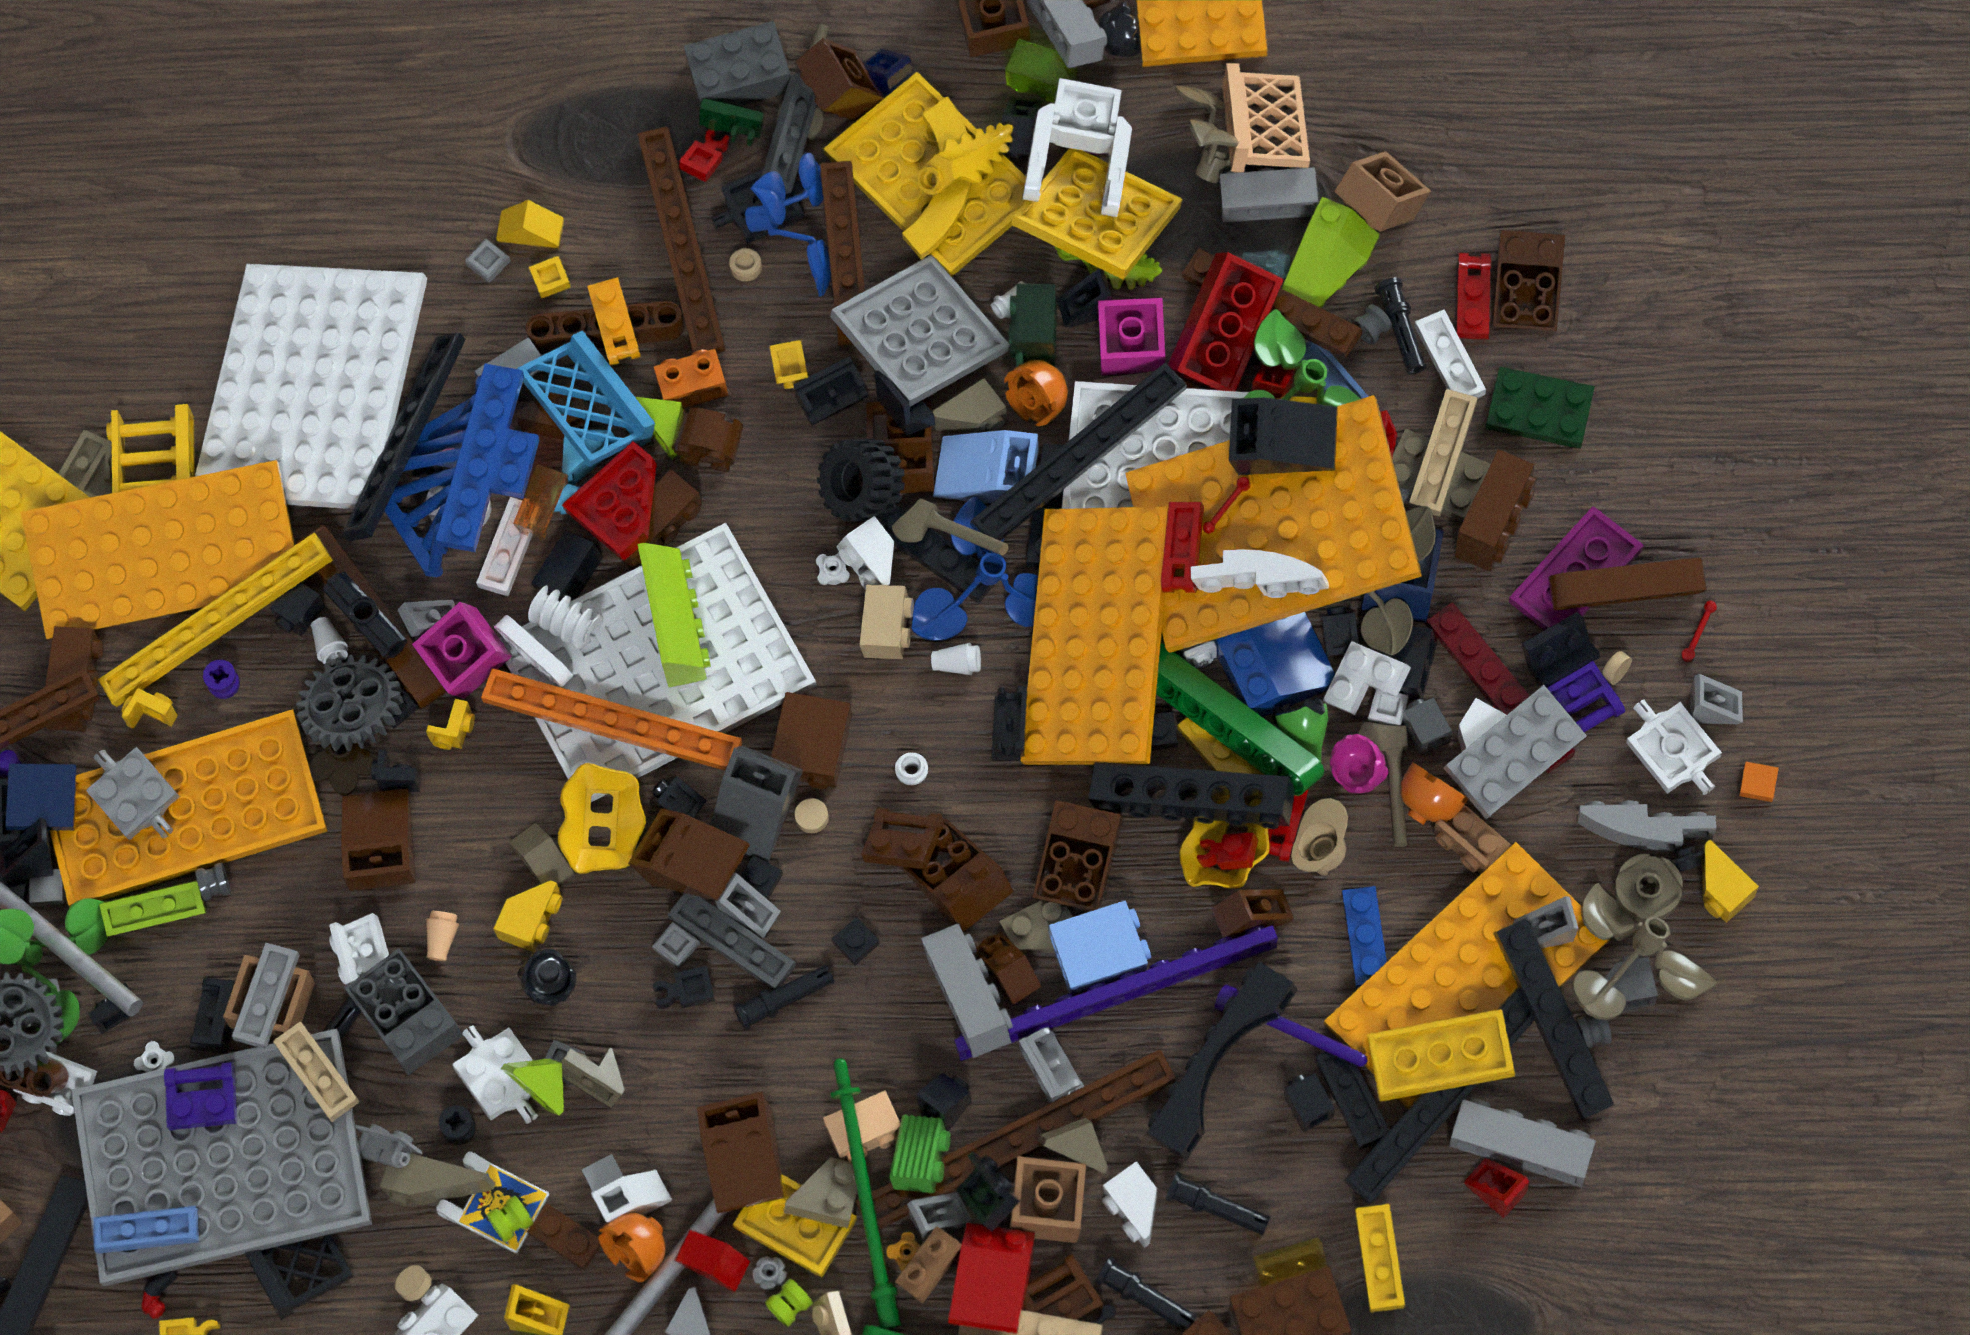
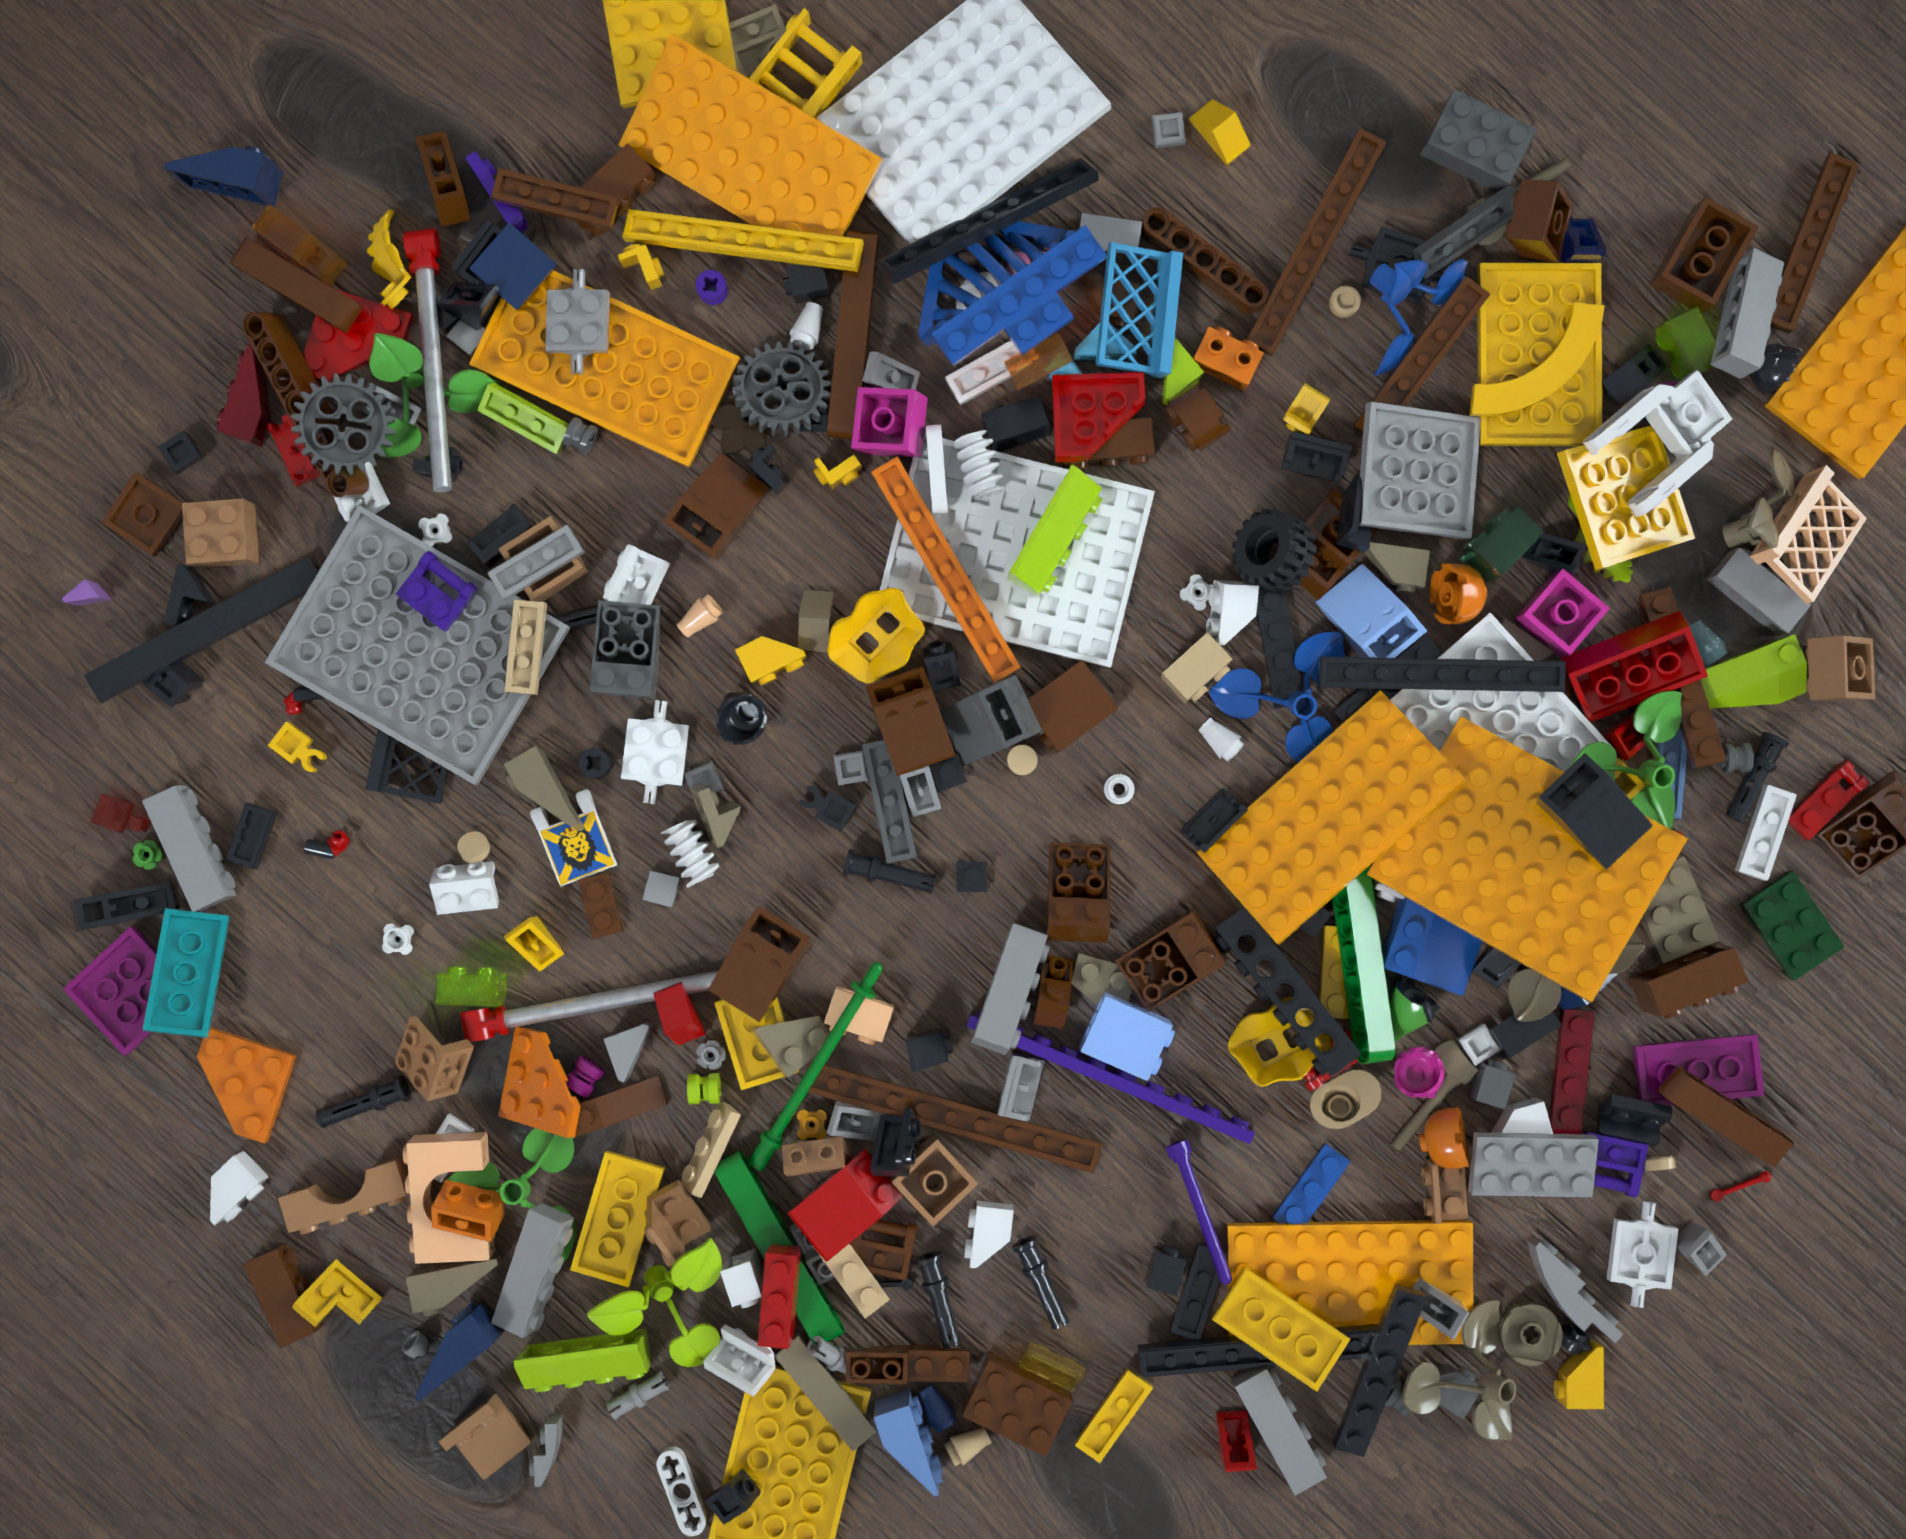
camera: 35 degrees right, 20 degrees up
medium blue tile [93,1206,199,1254] -> none
black piece [323,571,408,660] -> none
light grey hinge [355,1124,423,1168] -> none
lime wheel [486,1195,534,1243] -> none
lime slope [500,1059,564,1116] -> none
yellow plate [529,256,571,299] -> none
light orange plate [587,277,641,366] -> none
white slope [591,1170,672,1224] -> none
orange cylinder [598,1212,666,1282] -> none
red plate [679,129,729,182] -> none
dark green plate [699,98,764,146] -> none
reddish brown plate [861,807,943,869] -> none
bright green brick [889,1114,950,1193] -> none
dark tan piece [892,498,1008,555] -> none
yellow plant [917,123,1013,195] -> none
white pin [991,281,1033,319] -> none
dark tan slope [1038,1118,1108,1174] -> none
black arch [1147,962,1298,1161] -> none
red plate [1161,502,1204,593] -> none
white slope [1191,549,1329,598] -> none
red plate [1196,832,1258,870] -> none
red hinge [1203,477,1251,534] -> none
reddish brown slope [1212,889,1294,938] -> none
white plate [1323,641,1411,715] -> none
tan plate [1409,389,1478,517] -> none
orange tile [1739,761,1779,802] -> none
none -> white piece [660,820,719,888]

